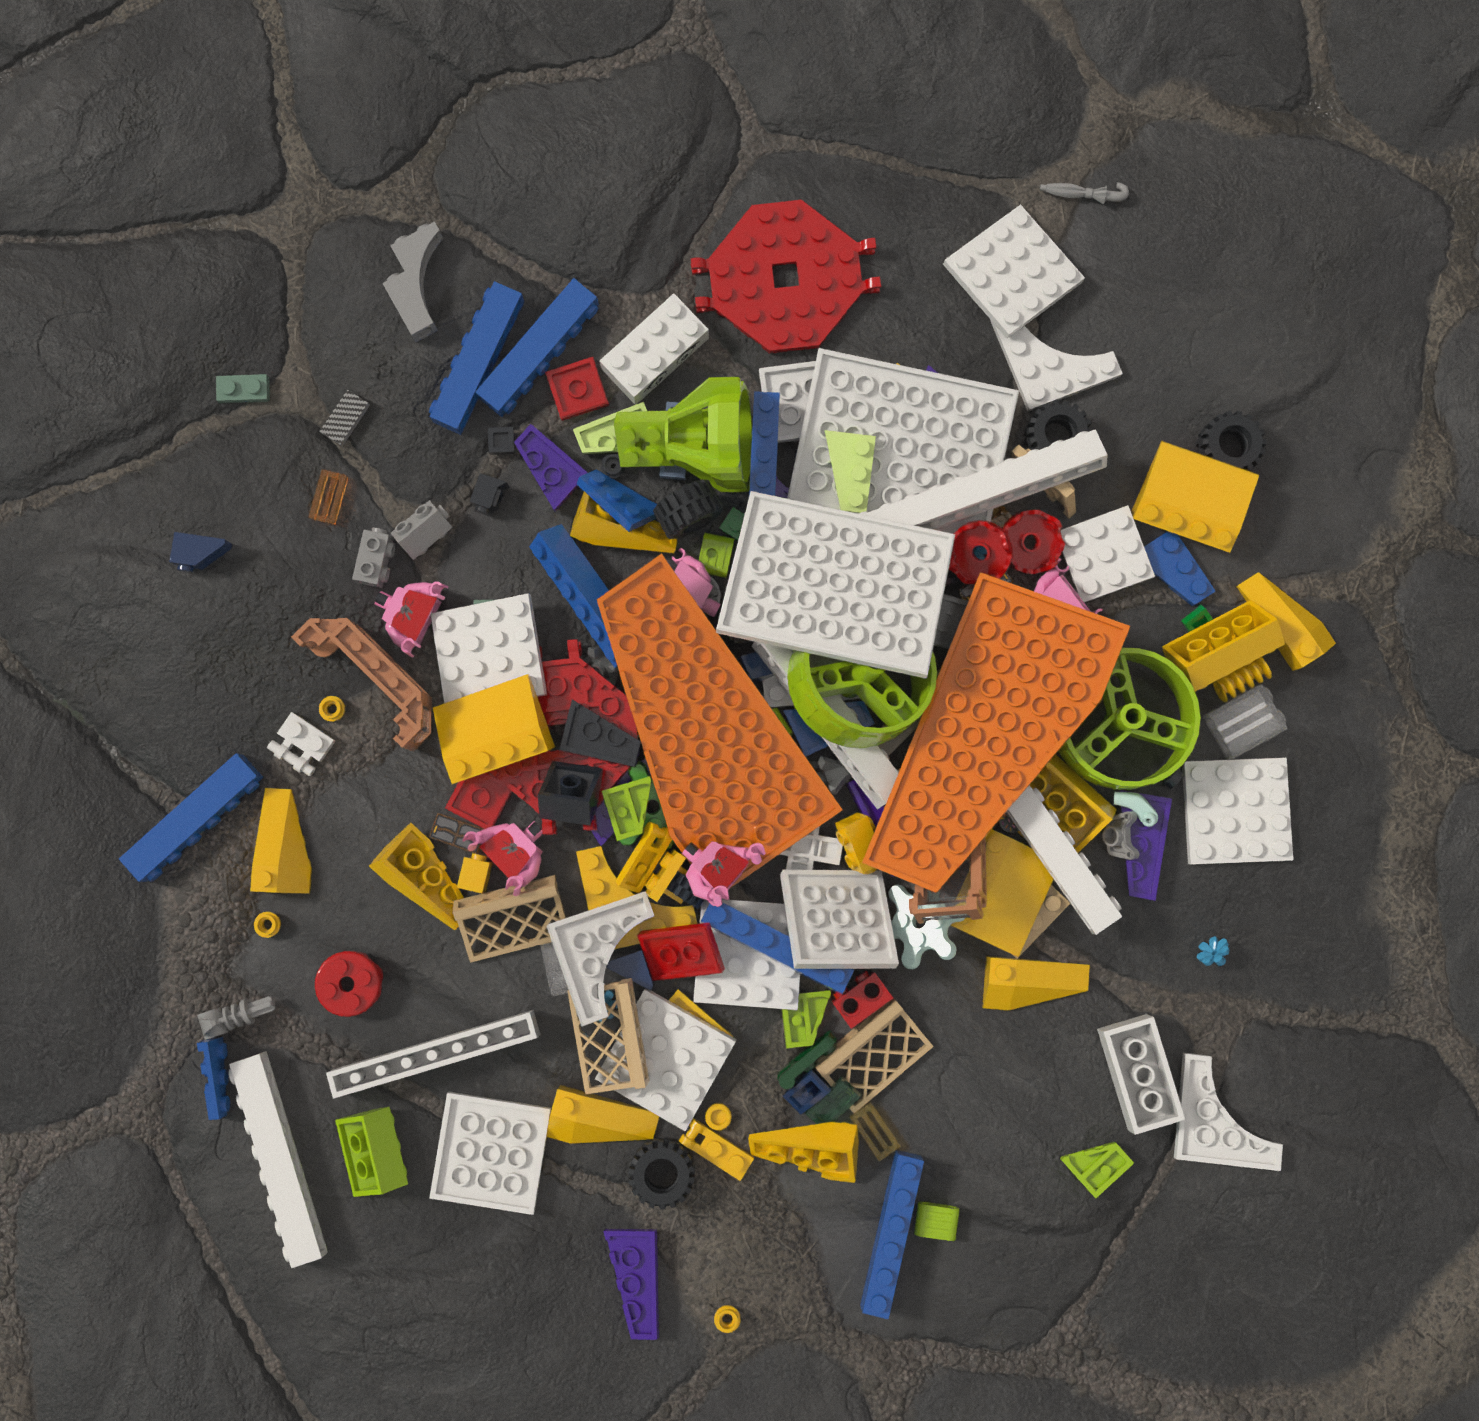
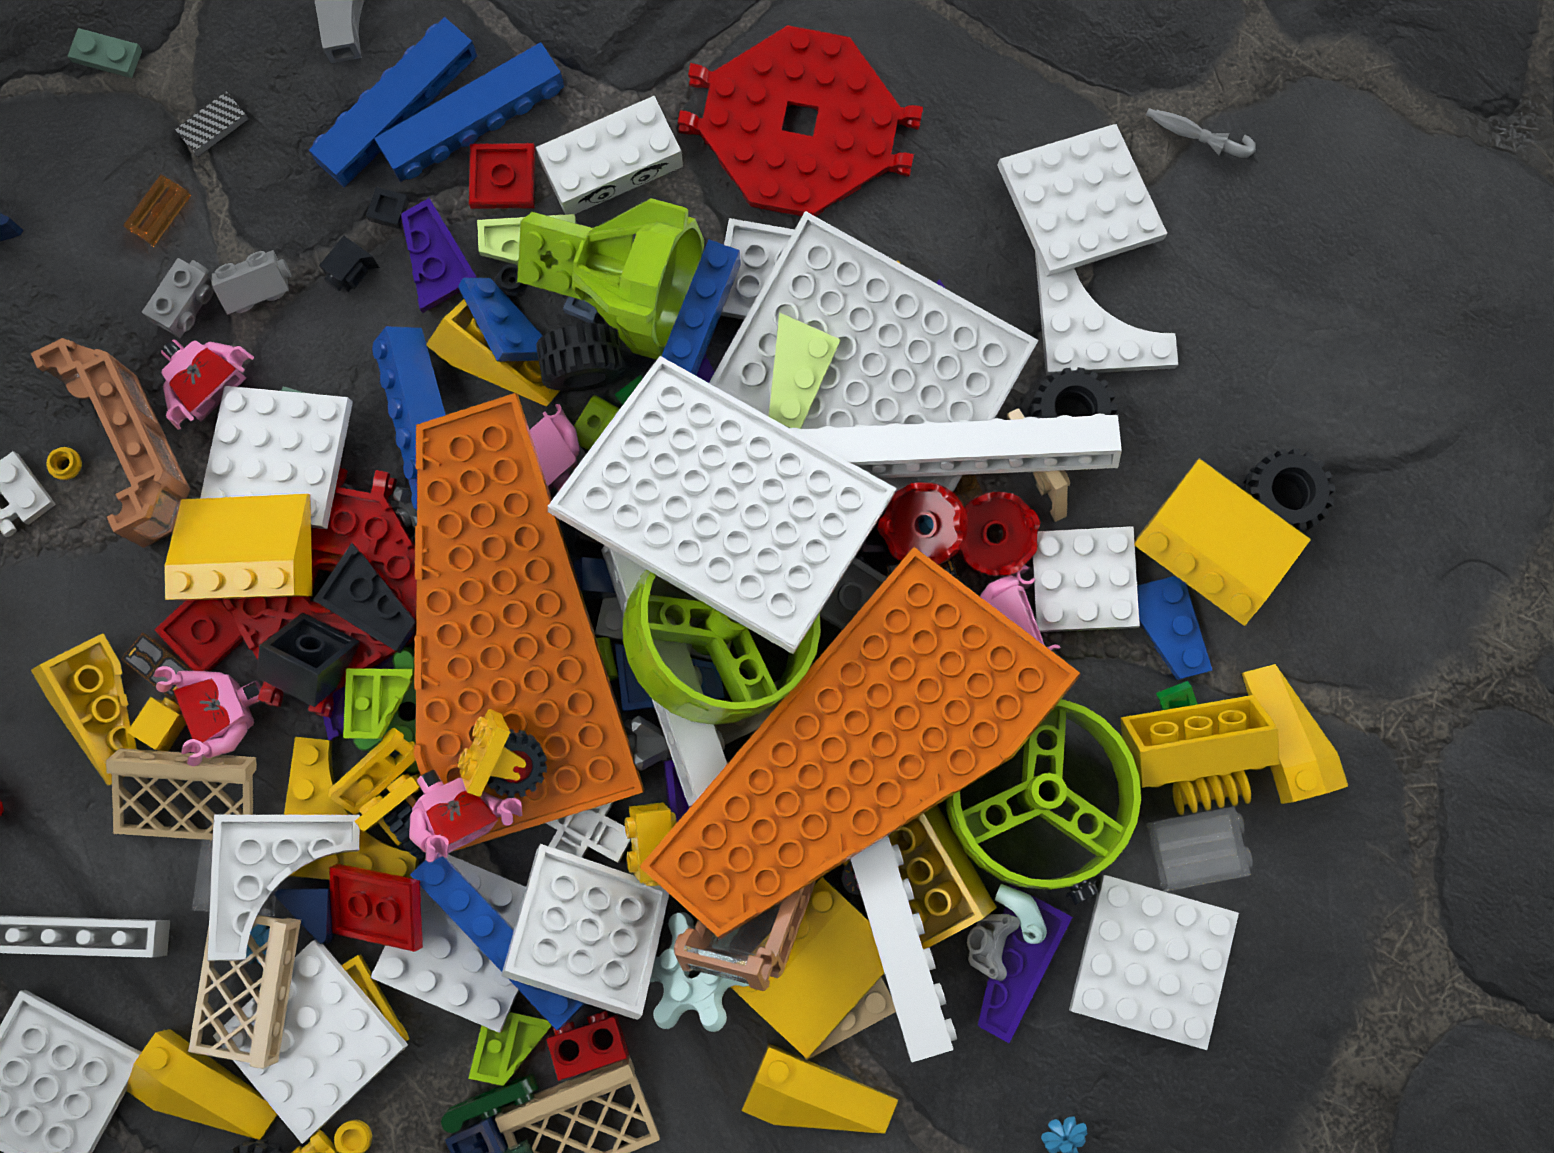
camera: 20 degrees right, 5 degrees down
none -> yellow plate [458,709,547,798]

